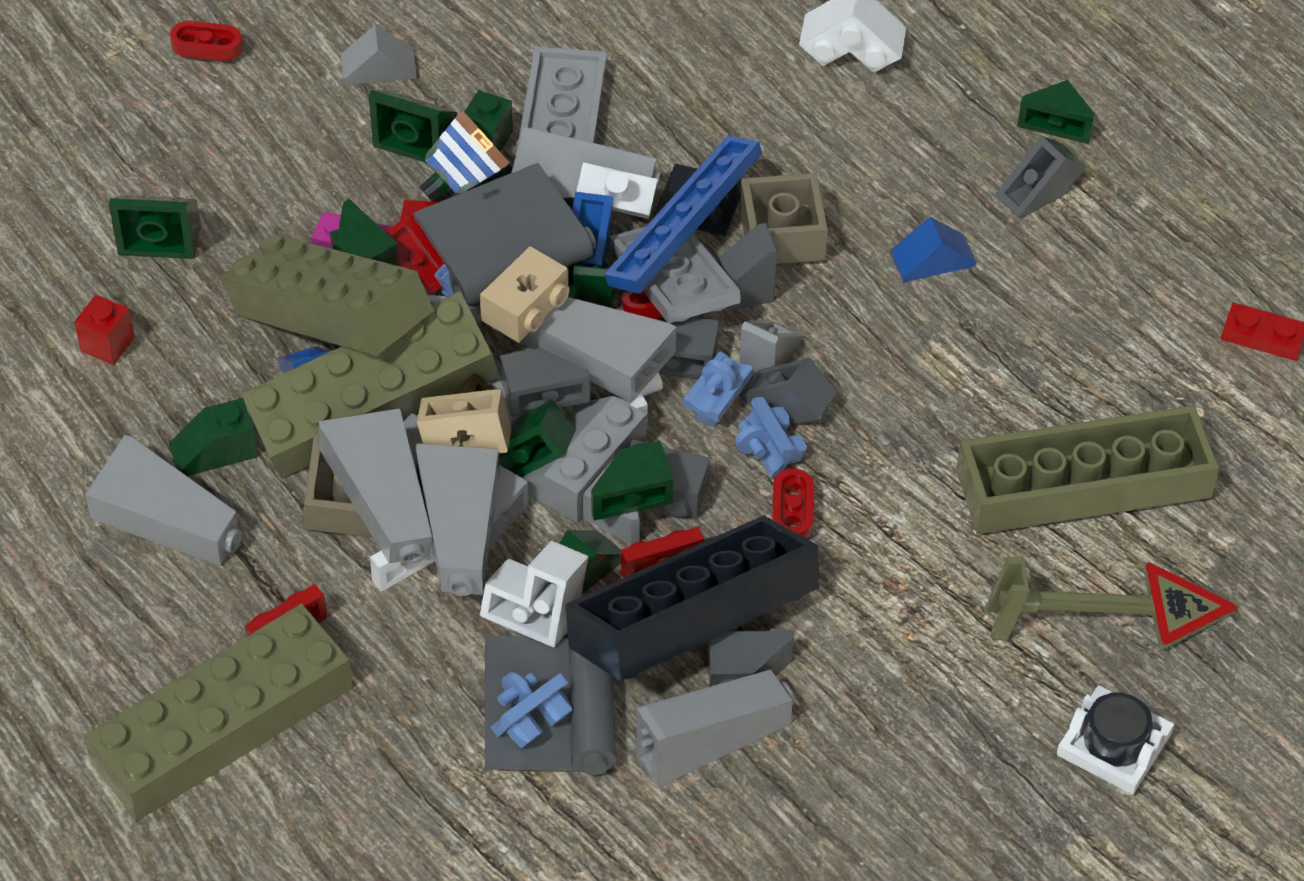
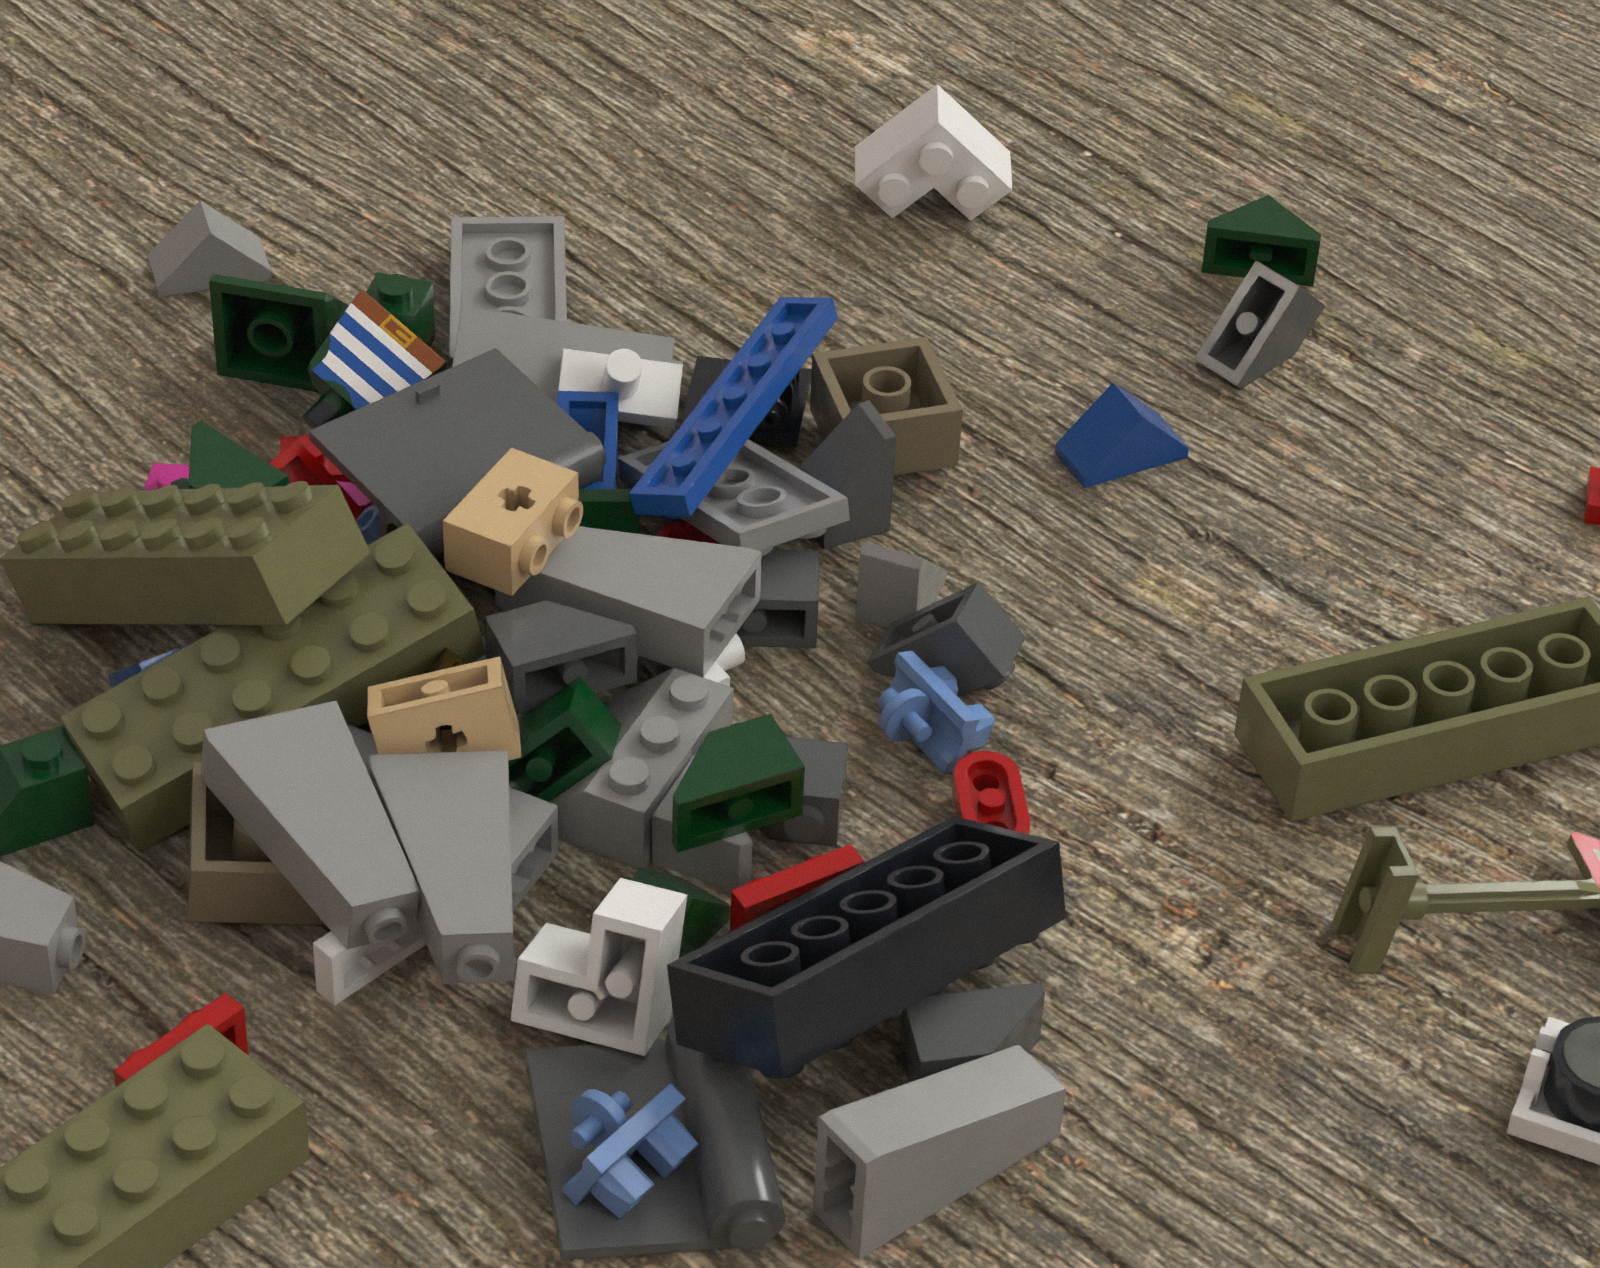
camera: 10 degrees left, 10 degrees down
medium blue hips [683,351,754,427] -> none

